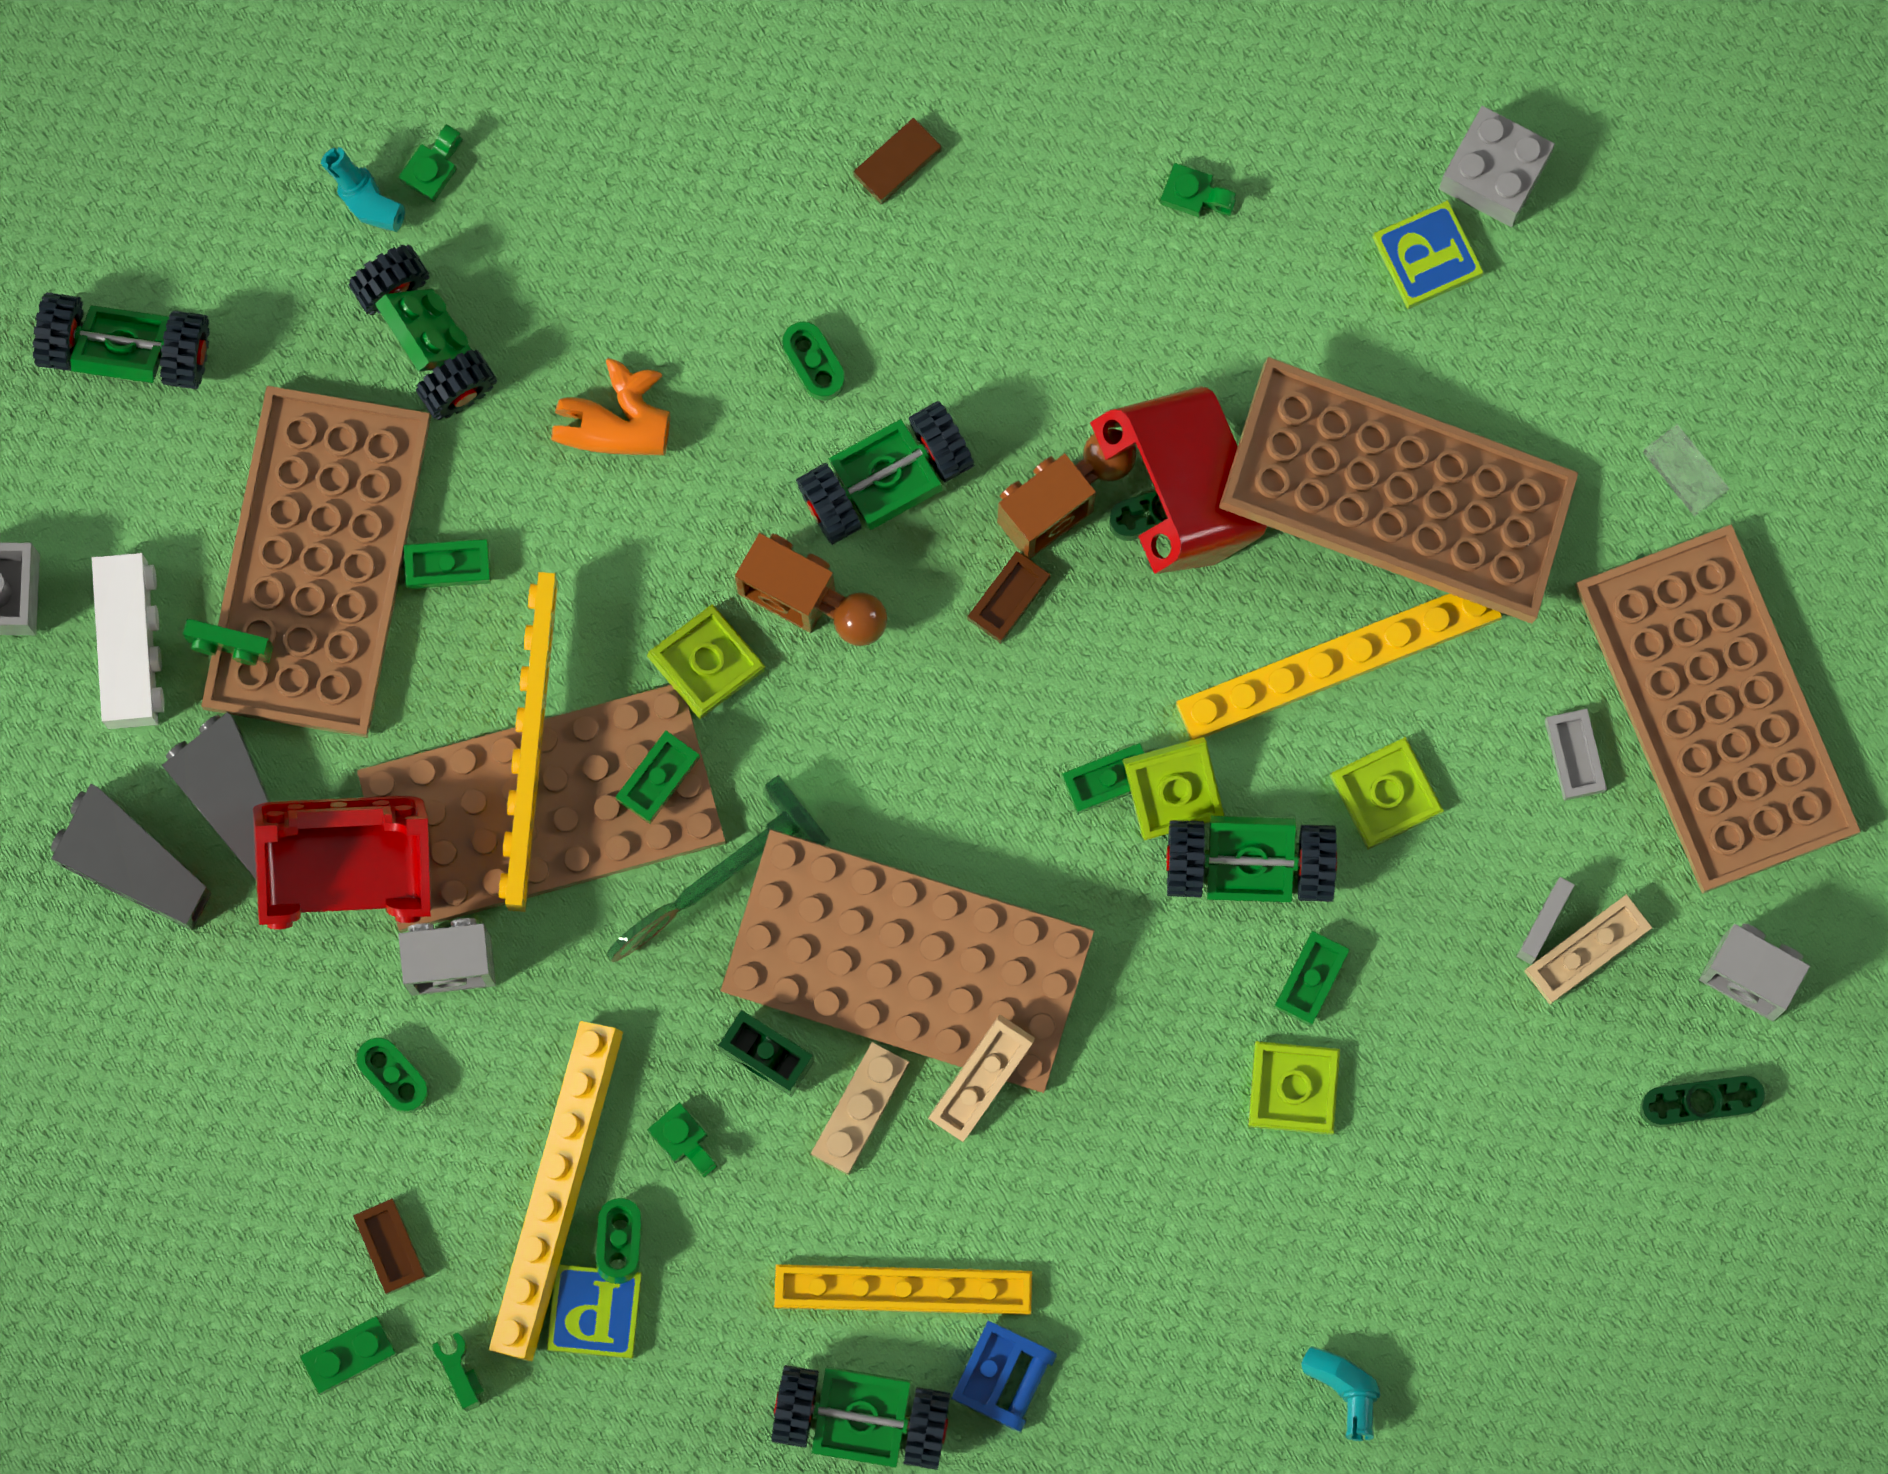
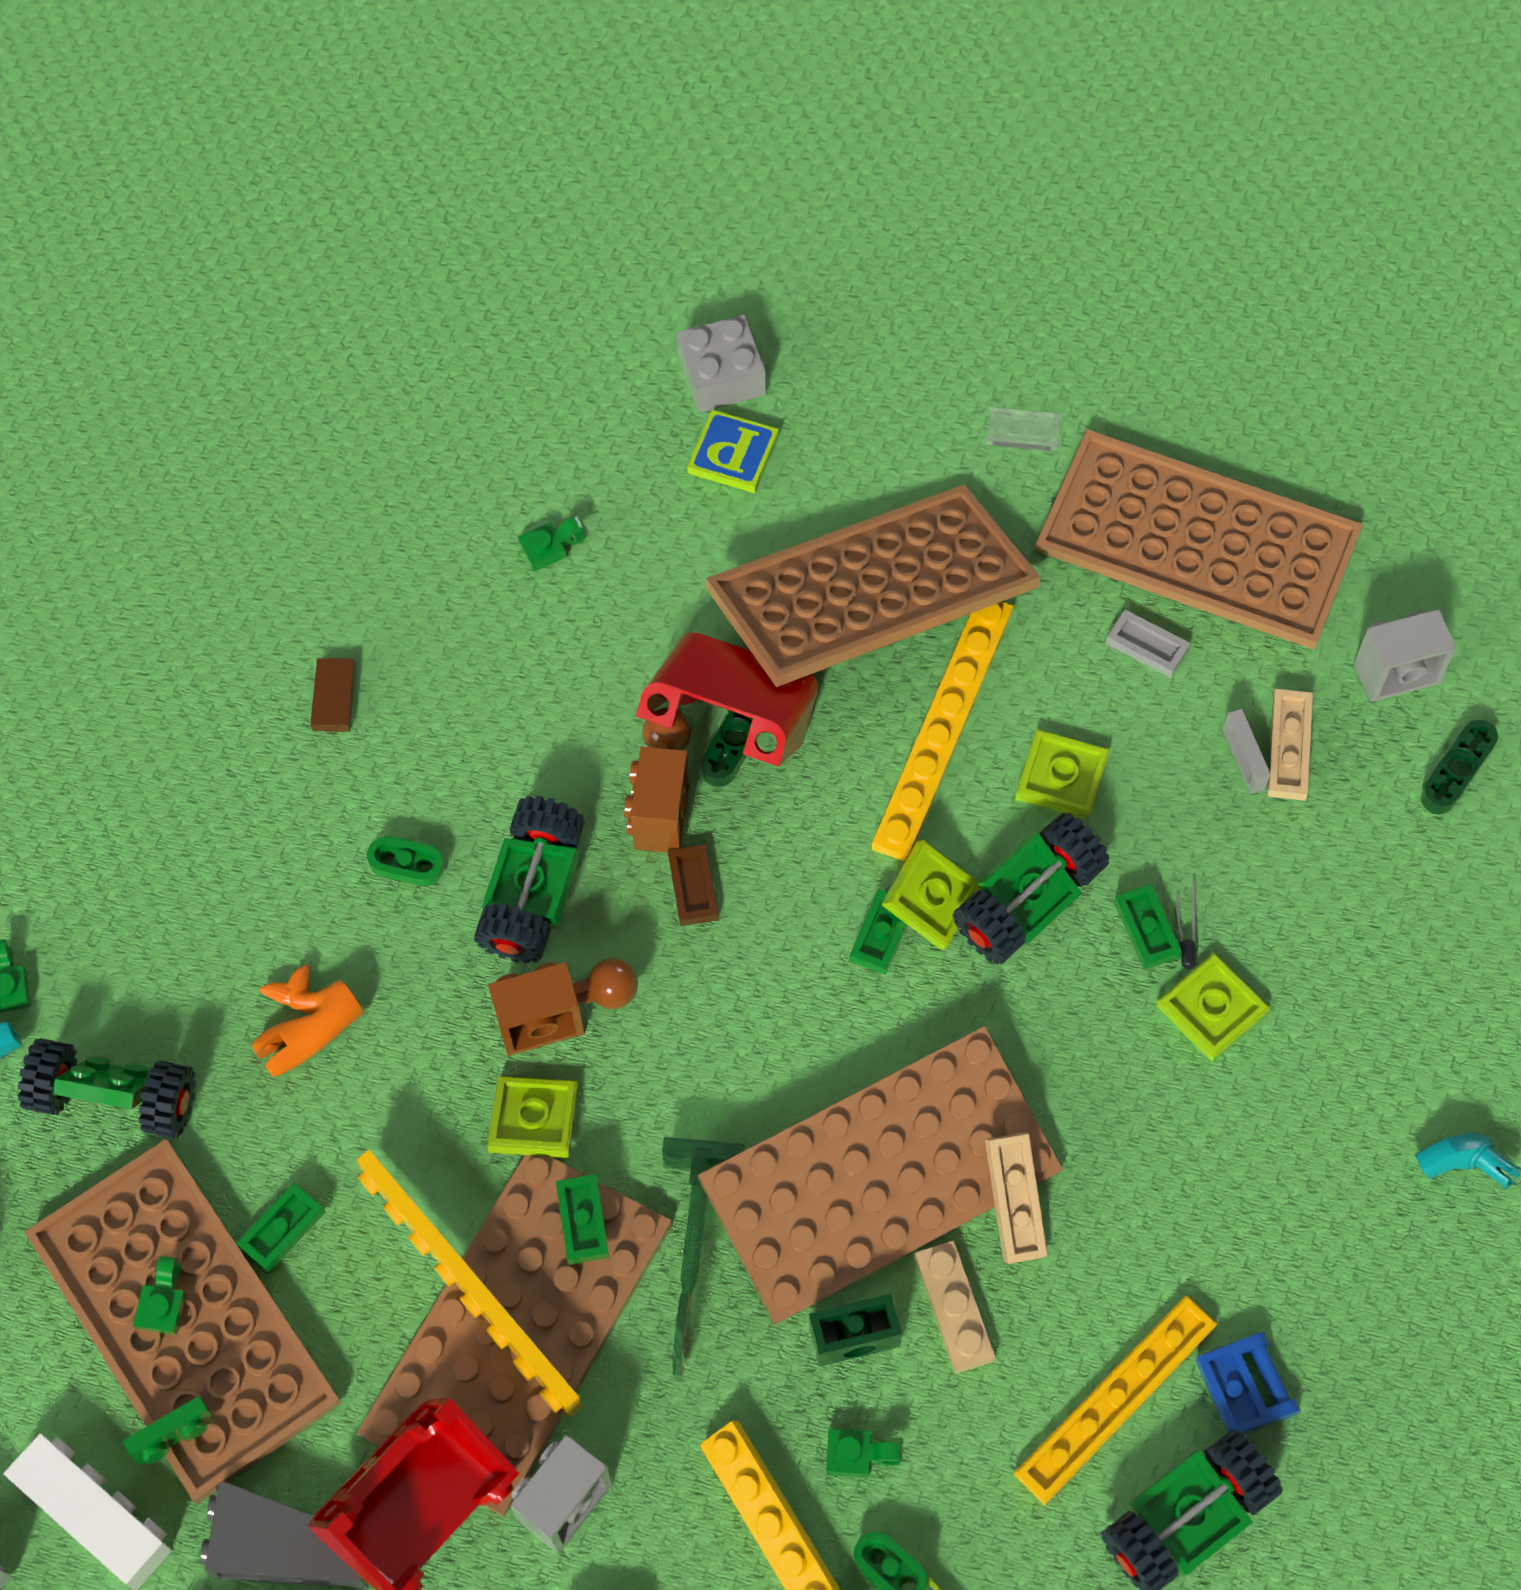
camera: 45 degrees left, 15 degrees down
none -> green plate [133,1256,187,1336]
none -> piece [1177,880,1197,970]

